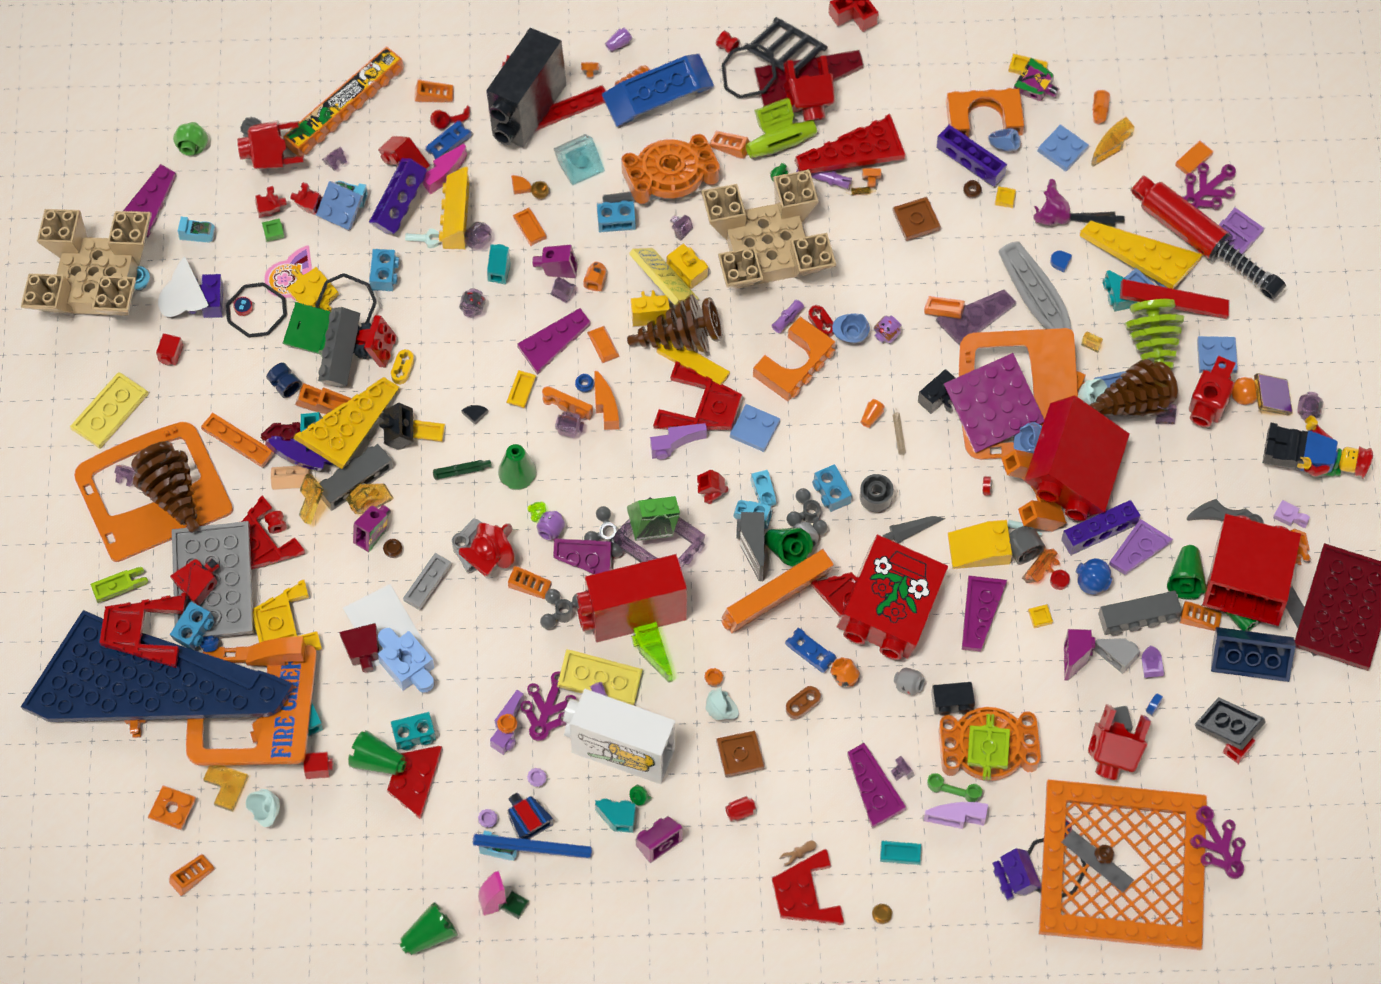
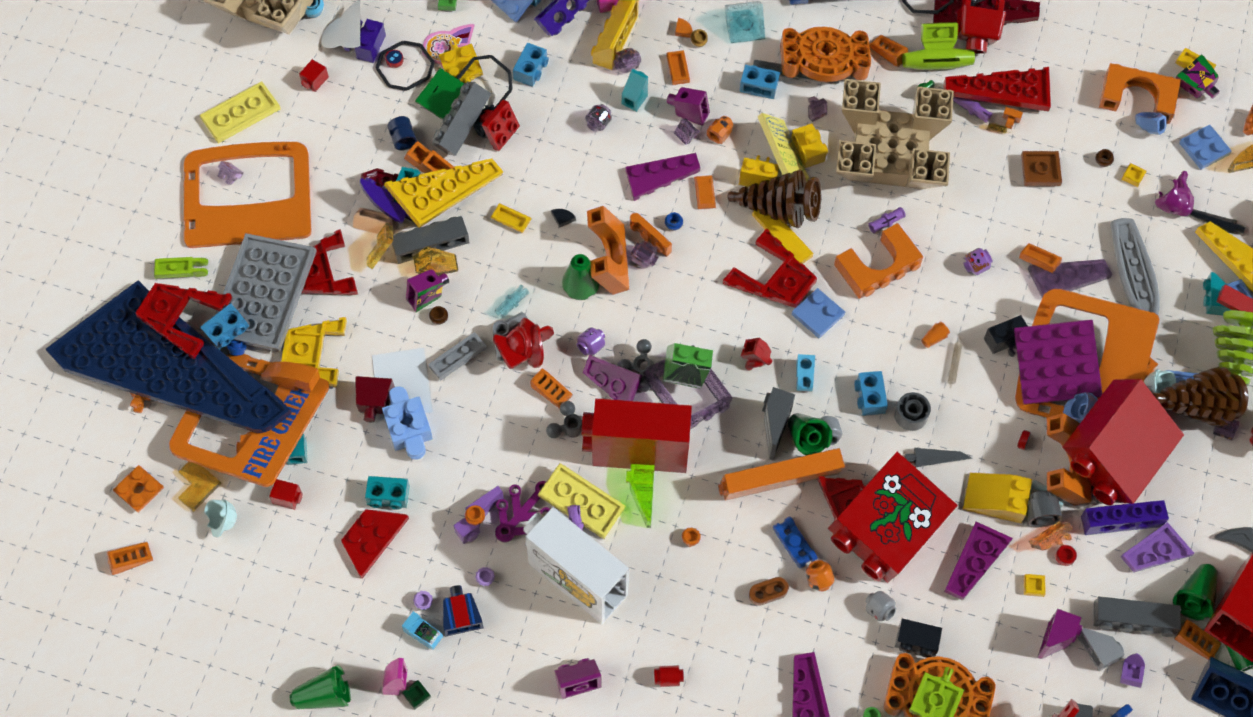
camera: 20 degrees right, 0 degrees up
reddish brown plant [131,441,200,533] -> none
red torso [170,558,220,606] -> none
orange plate [201,412,274,468] -> none
red wheel [264,511,287,534] -> none
green cone [348,730,406,775] -> none
black brick [379,403,413,450] -> none
yellow beam [391,349,414,385] -> none
light aqua bar [405,229,439,248] -> none
dark green piece [433,460,492,480] -> none
blue axle [472,834,592,858] -> none
yellow tile [506,370,536,408] -> none
clear neon green plate [527,501,547,522] -> none
orange slope [594,371,619,430] -> none
teal slope [595,798,636,833] -> none
green plate [629,784,652,806] -> none
medium lavender slope [650,423,707,460] -> none
light aqua piece [706,687,739,720] -> none
dark orange plate [716,730,764,778] -> none
medium azure leg [733,500,772,529] -> none
dark grey piece [786,488,828,535] -> none
red beam [808,305,834,337] -> none
medium blue piece [832,314,870,343] -> none
clear purple tile [891,756,915,781] -> none
dark purple brick [936,124,1007,187] -> none
blue tile [1050,250,1072,272] -> none
blue plant [1075,558,1112,594] -> none
clear yellow tile [1081,331,1103,353] -> none
none -> clear light blue pin [495,285,529,319]
none -> orange arch [587,206,629,295]

